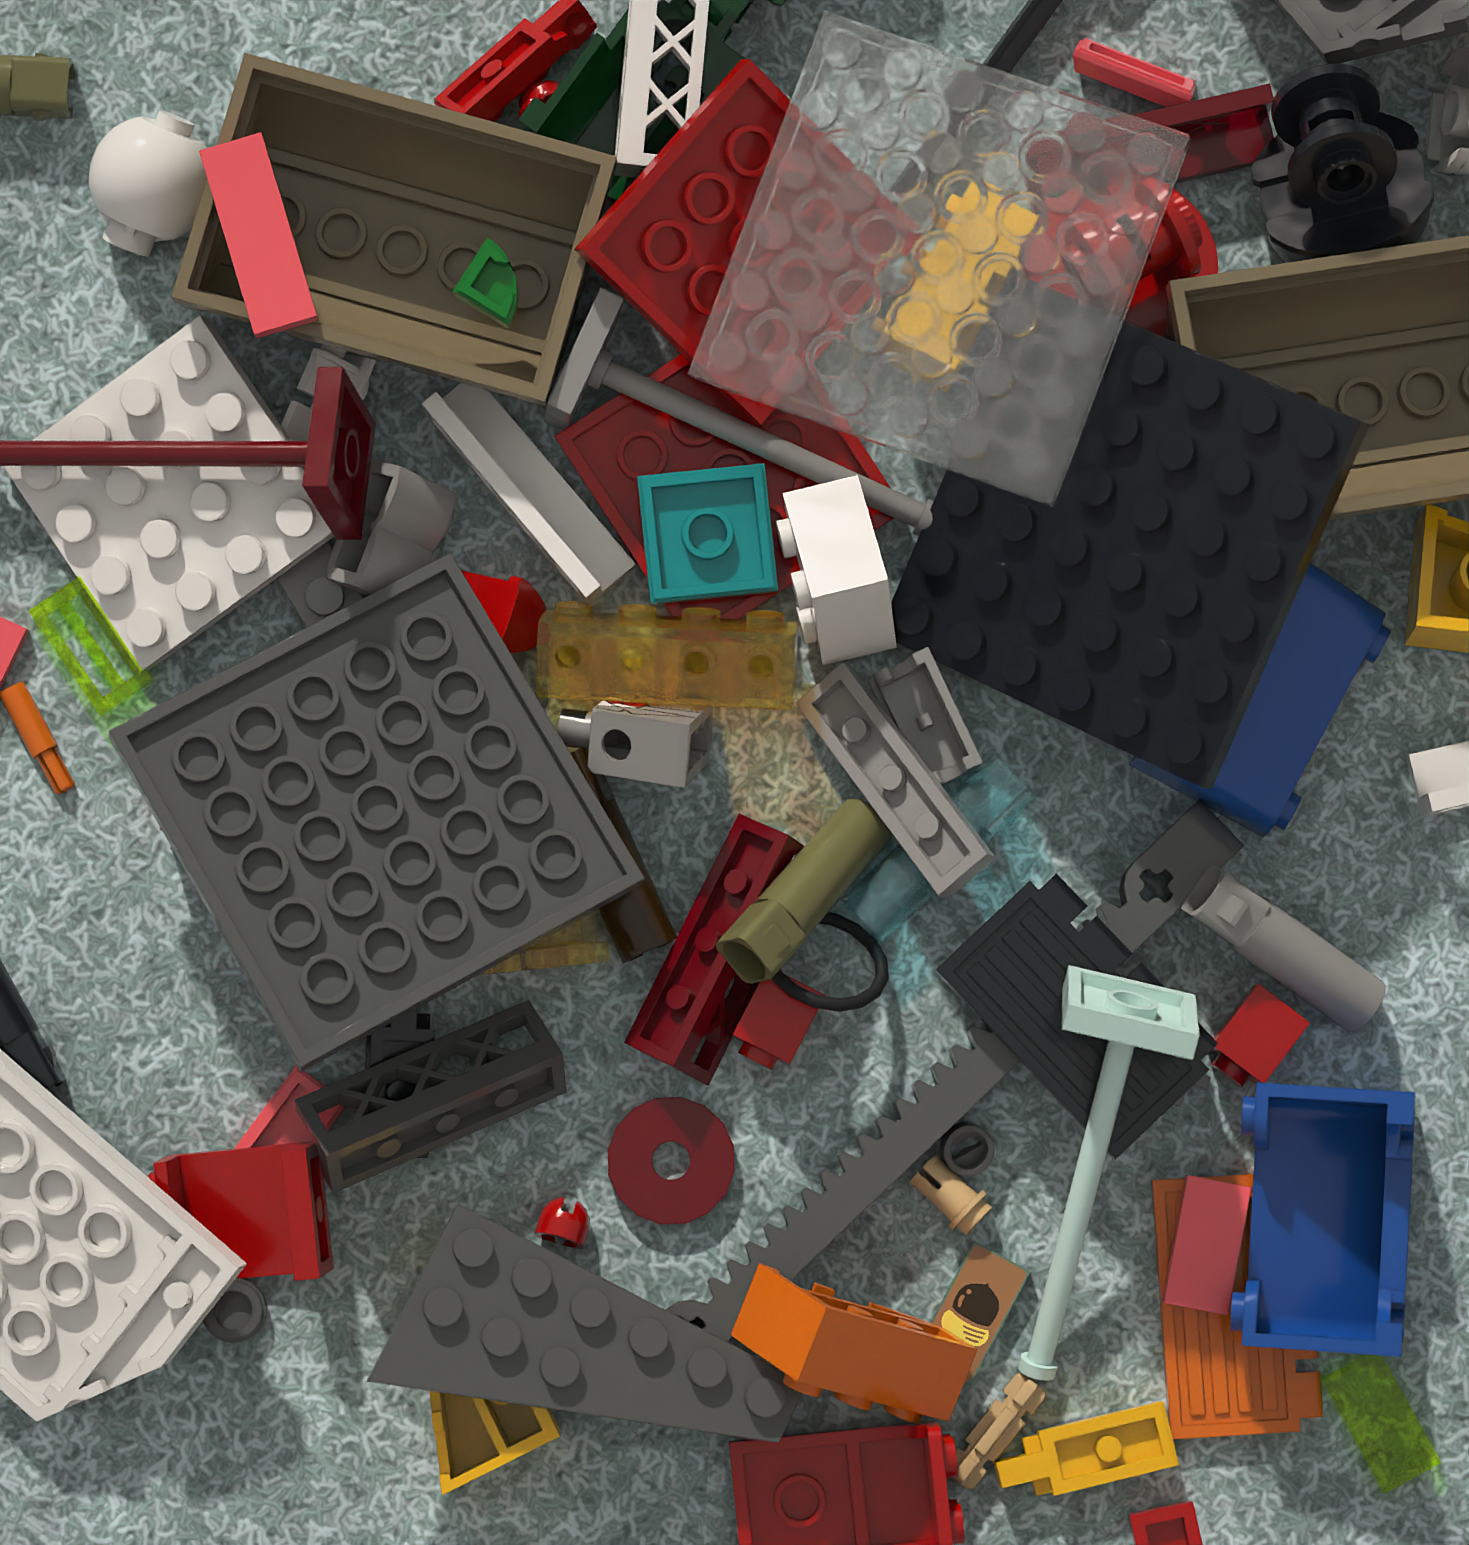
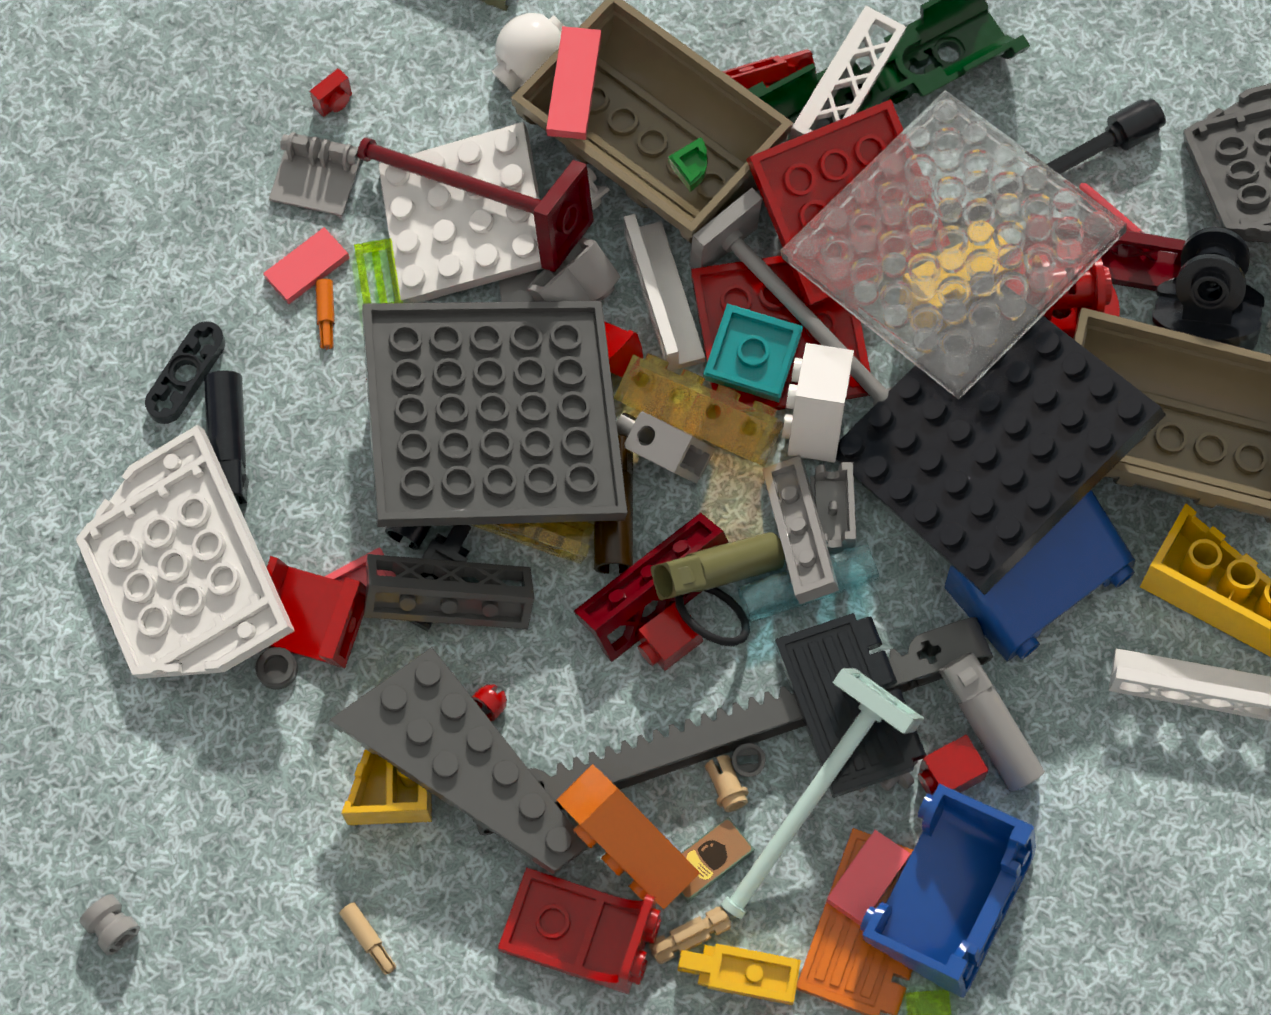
camera: 30 degrees right, 15 degrees down
dark red tile [608,1097,735,1224] -> none

